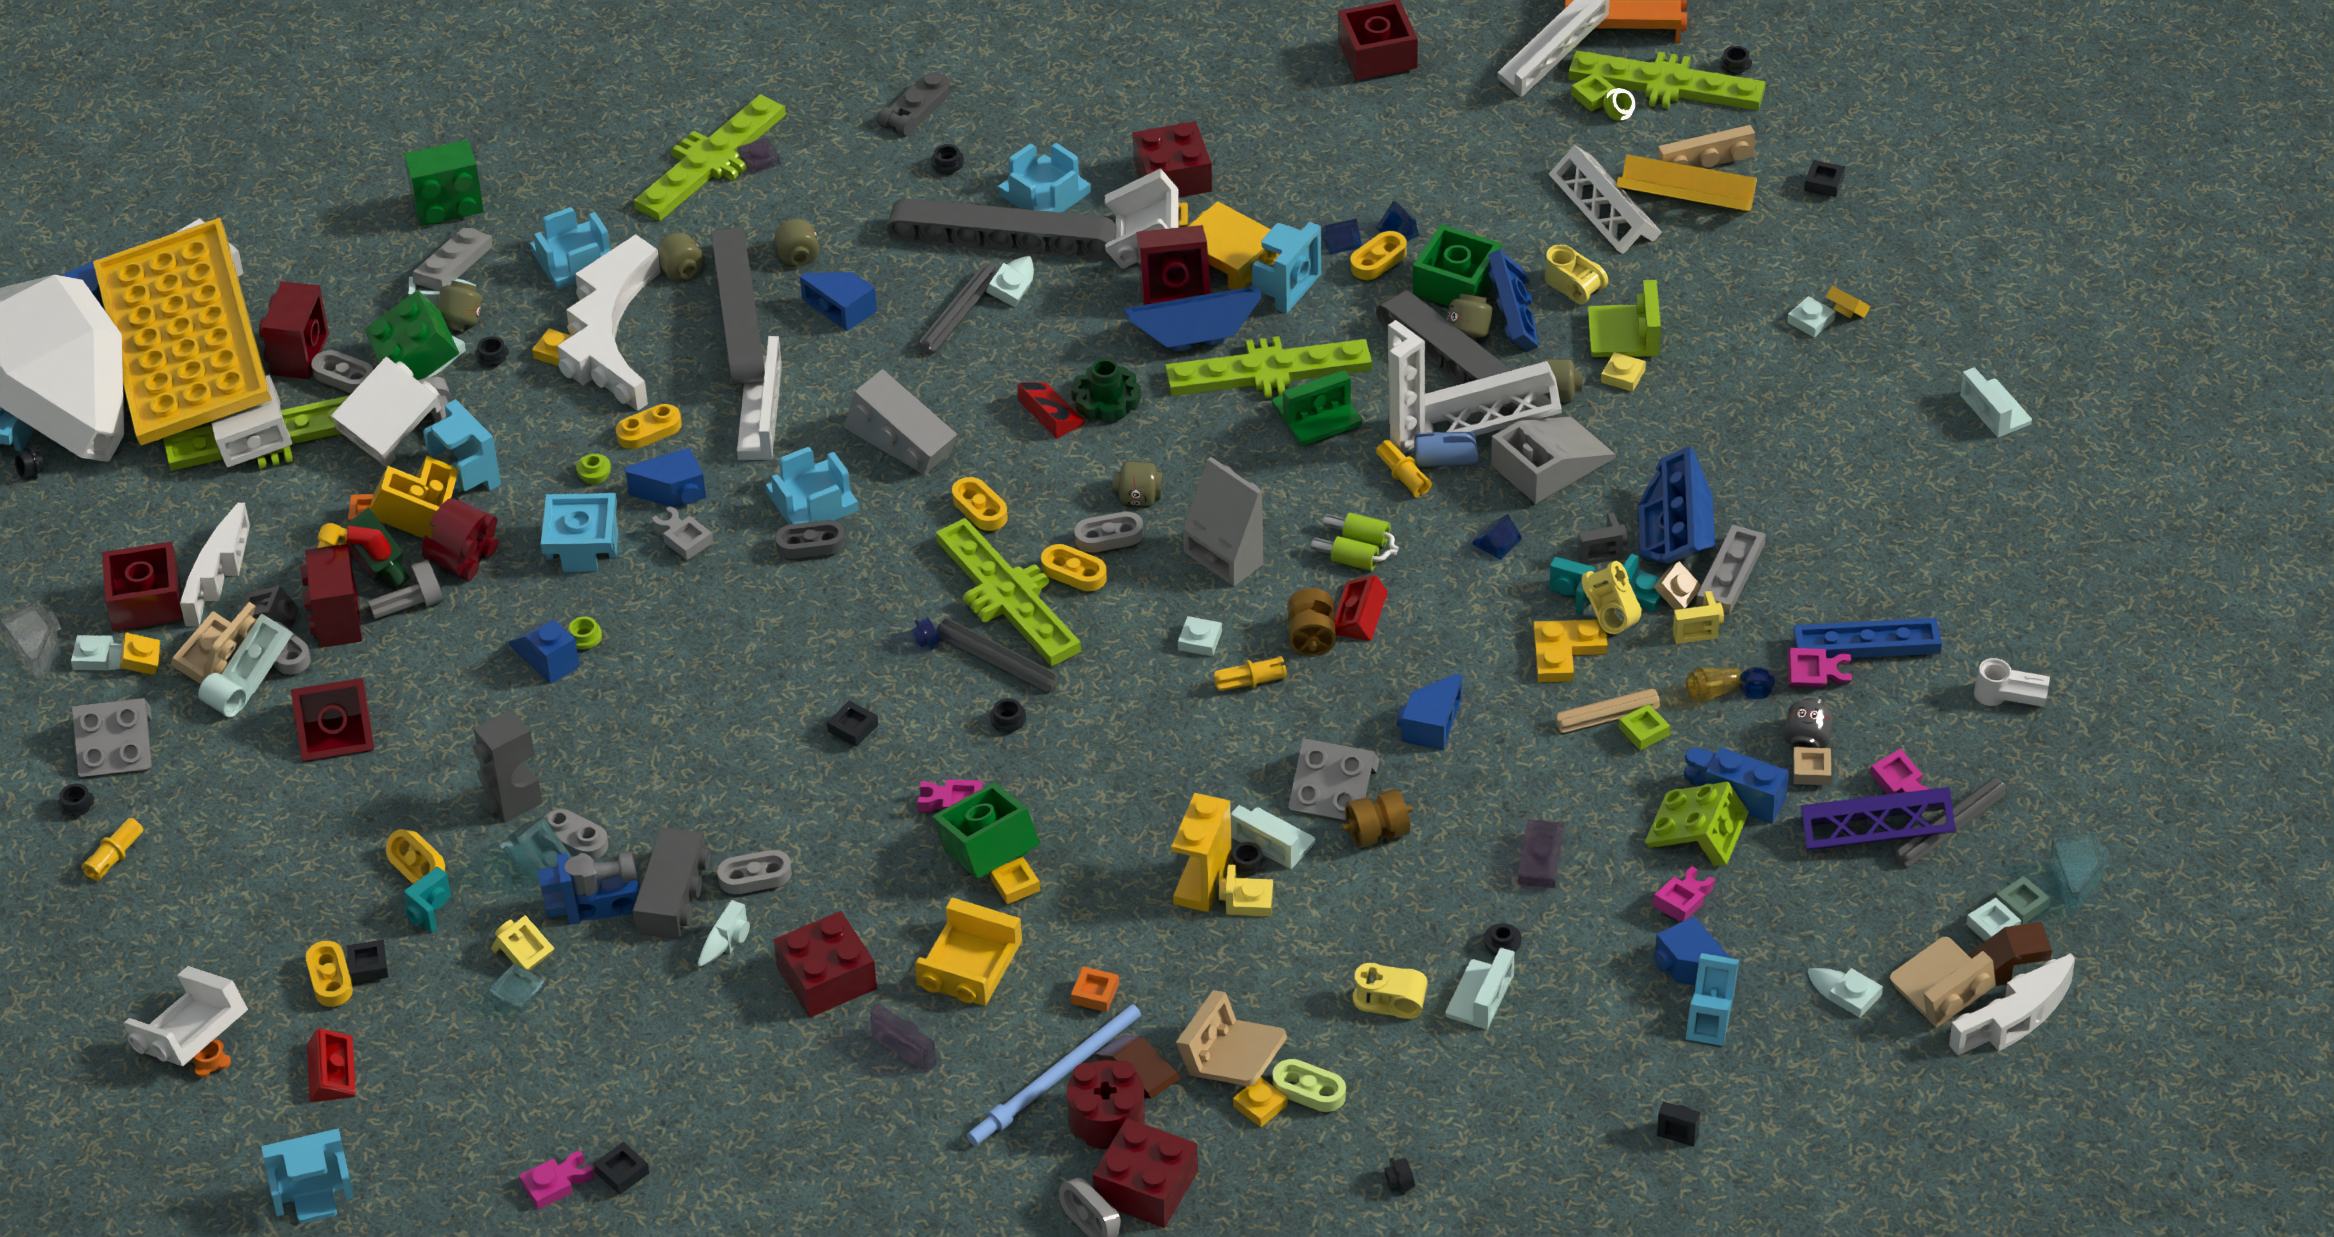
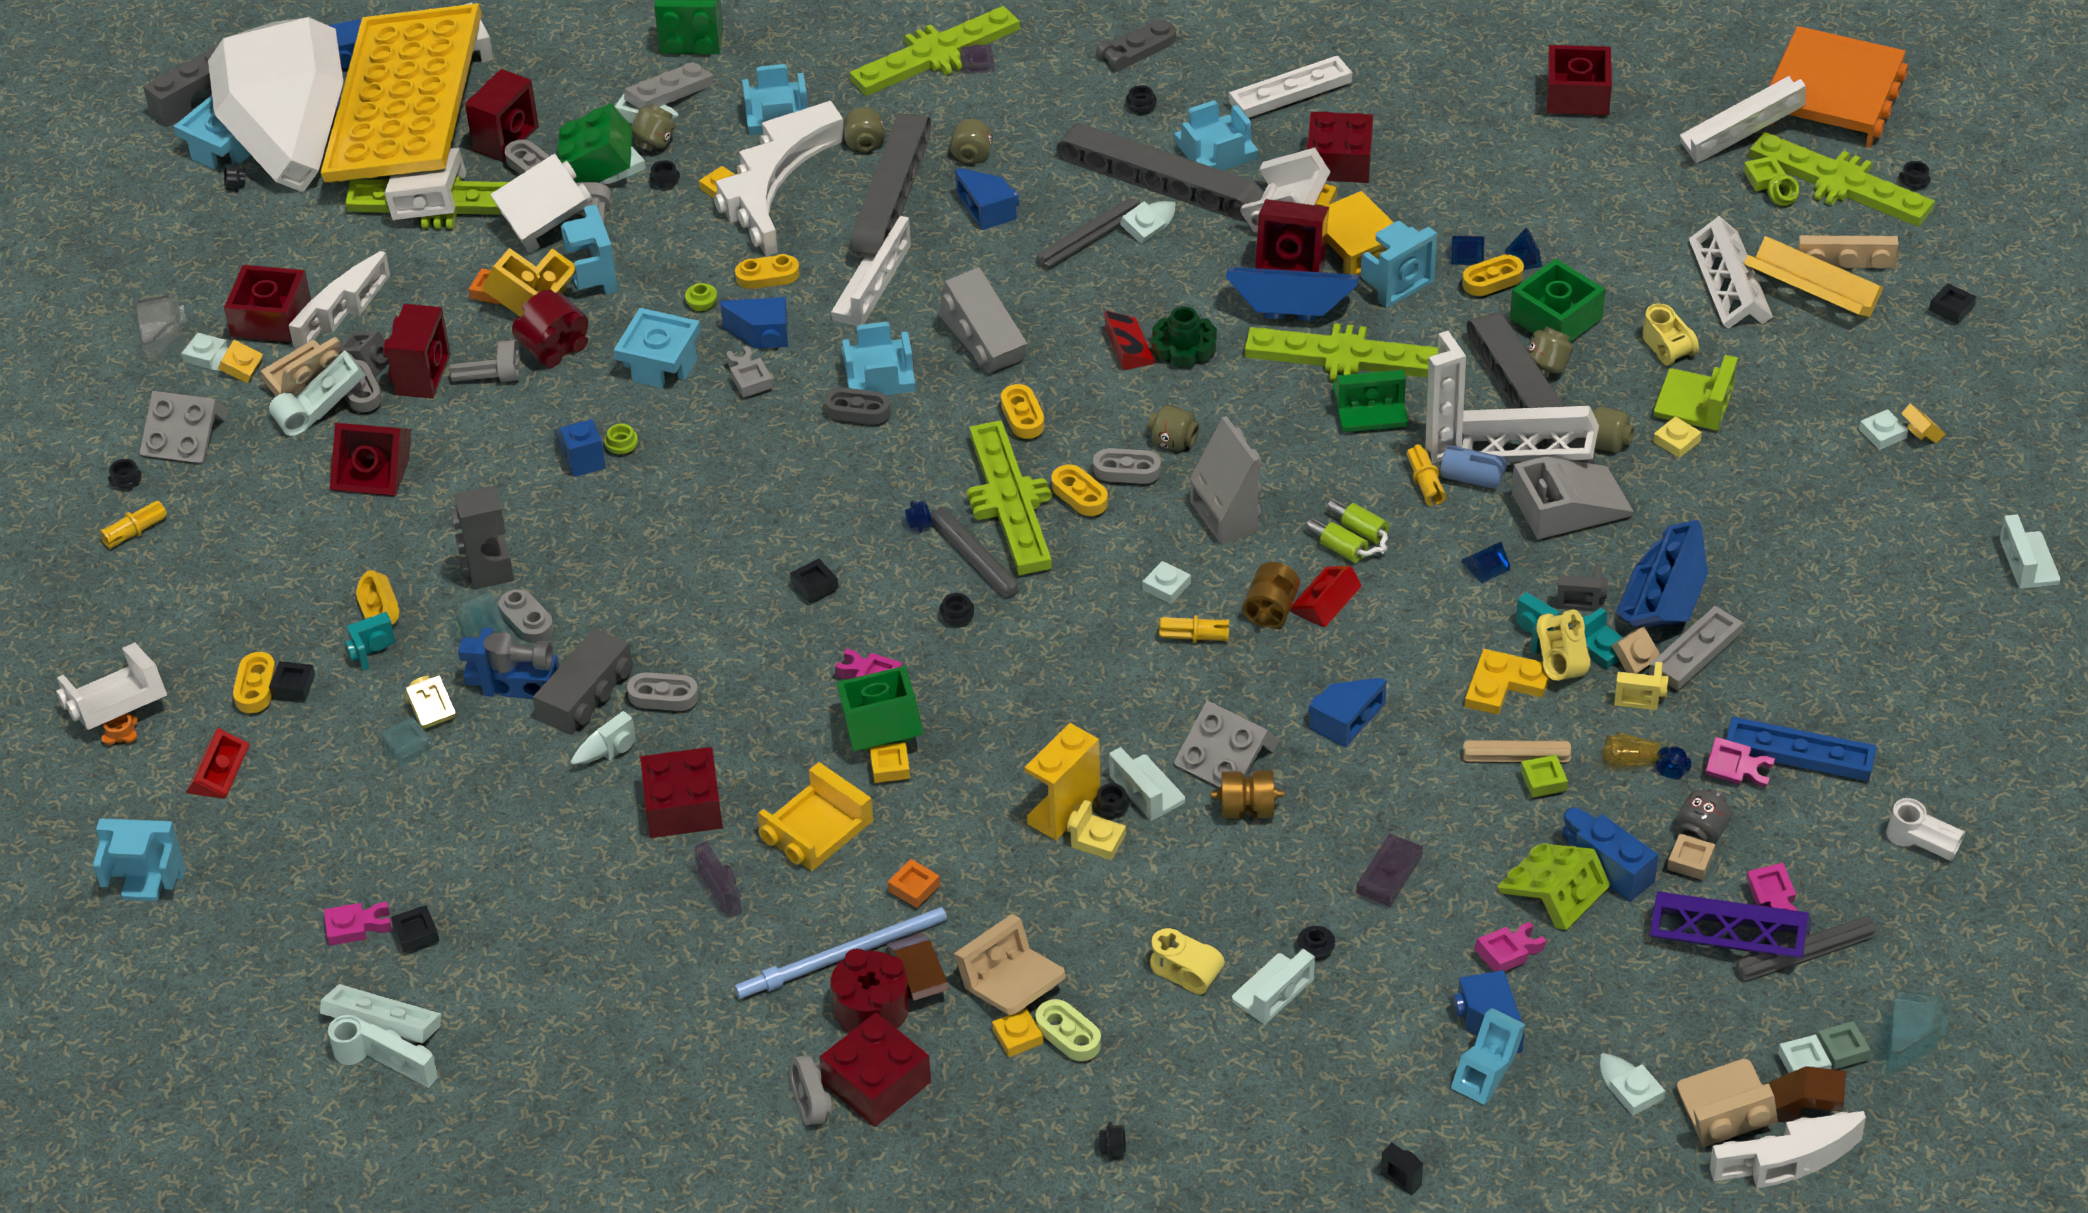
camera: 20 degrees right, 0 degrees up
torso [317,507,410,590] -> none
blue wing [1488,249,1539,351] -> none
none -> white plate [1229,55,1352,118]

